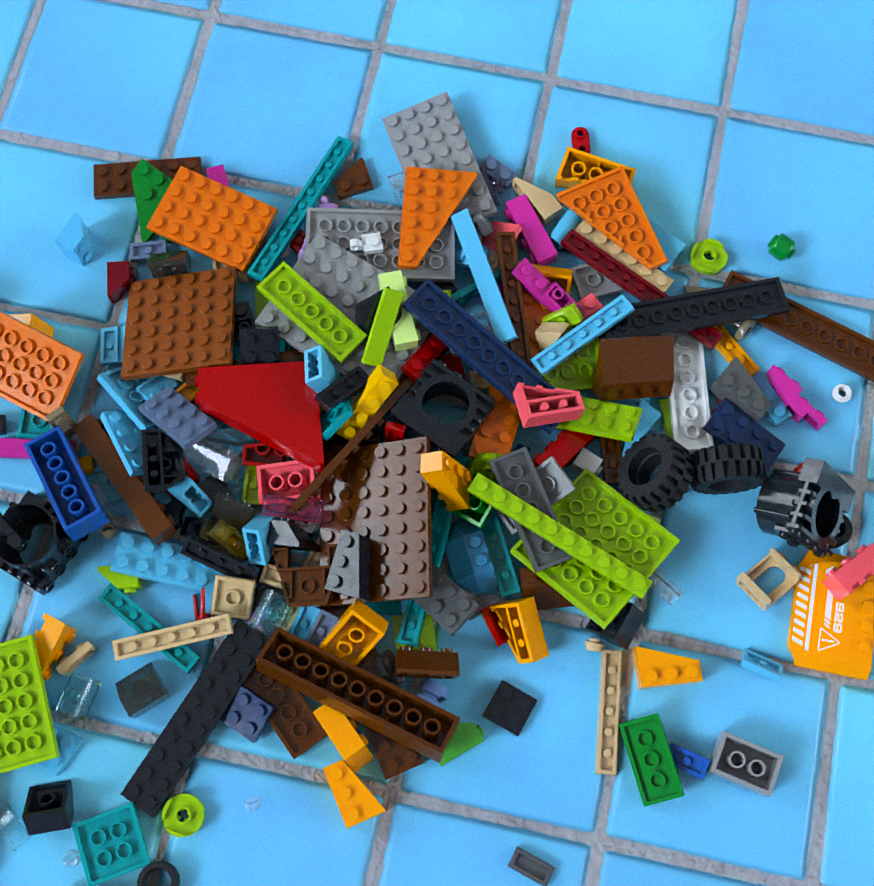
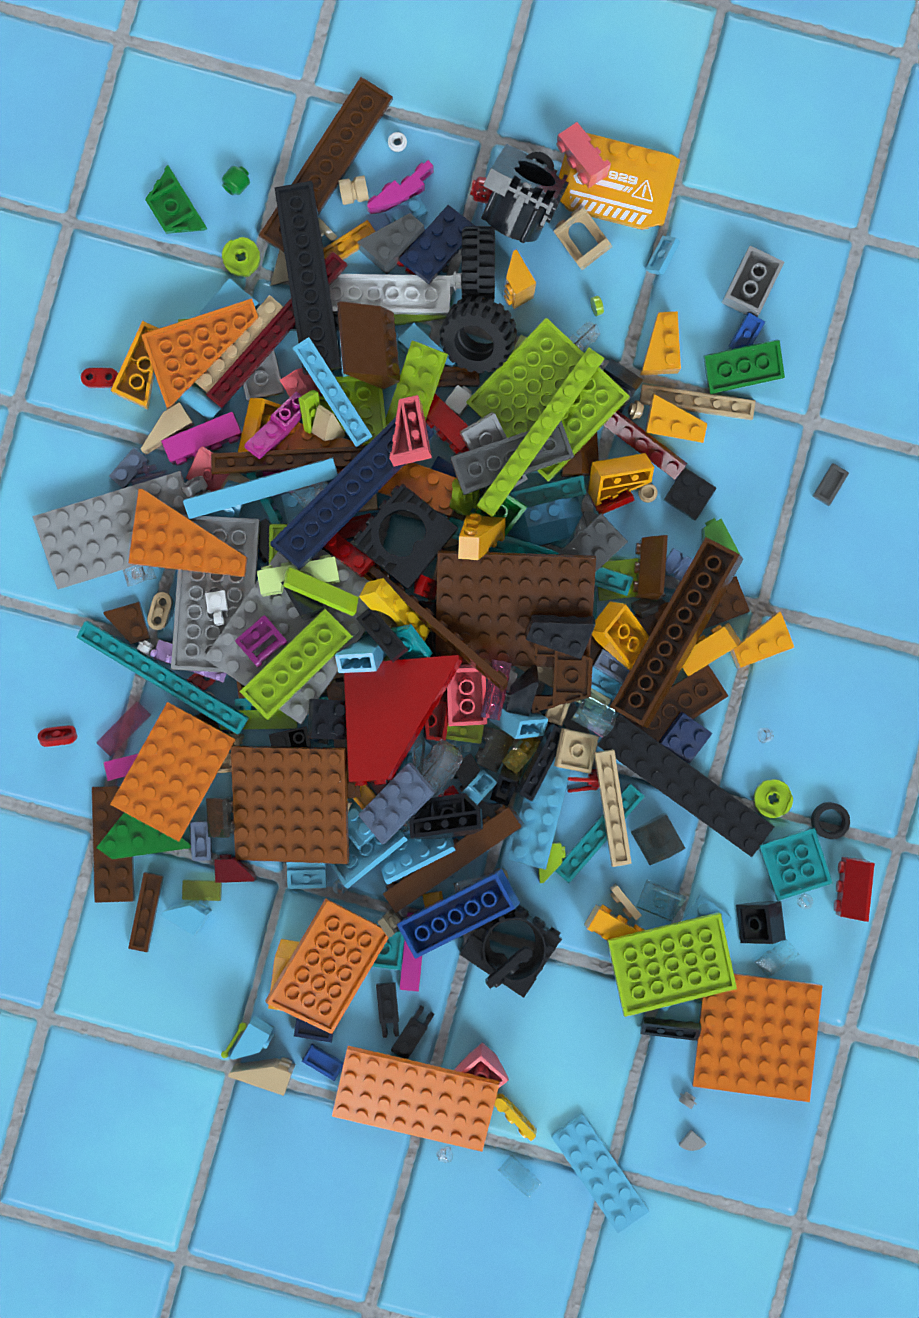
camera: 85 degrees left, 15 degrees up
none -> red plate [37,725,78,747]
none -> clear pink plate [96,702,151,756]
none -> reddish brown plate [128,872,164,952]
none -> white plate [137,640,154,657]
none -> green wing [145,165,207,234]
none -> tan plate [147,592,173,630]
none -> clear yellow tile [182,880,222,901]
none -> magenta plate [234,615,288,668]
none -> tan wheel [338,175,369,205]
none -> light orange slope [503,249,536,309]
none -> lime tile [590,296,604,316]
none -> plate [603,410,688,480]
none -> tan plate [638,483,658,503]
none -> light orange wedge [645,393,707,443]

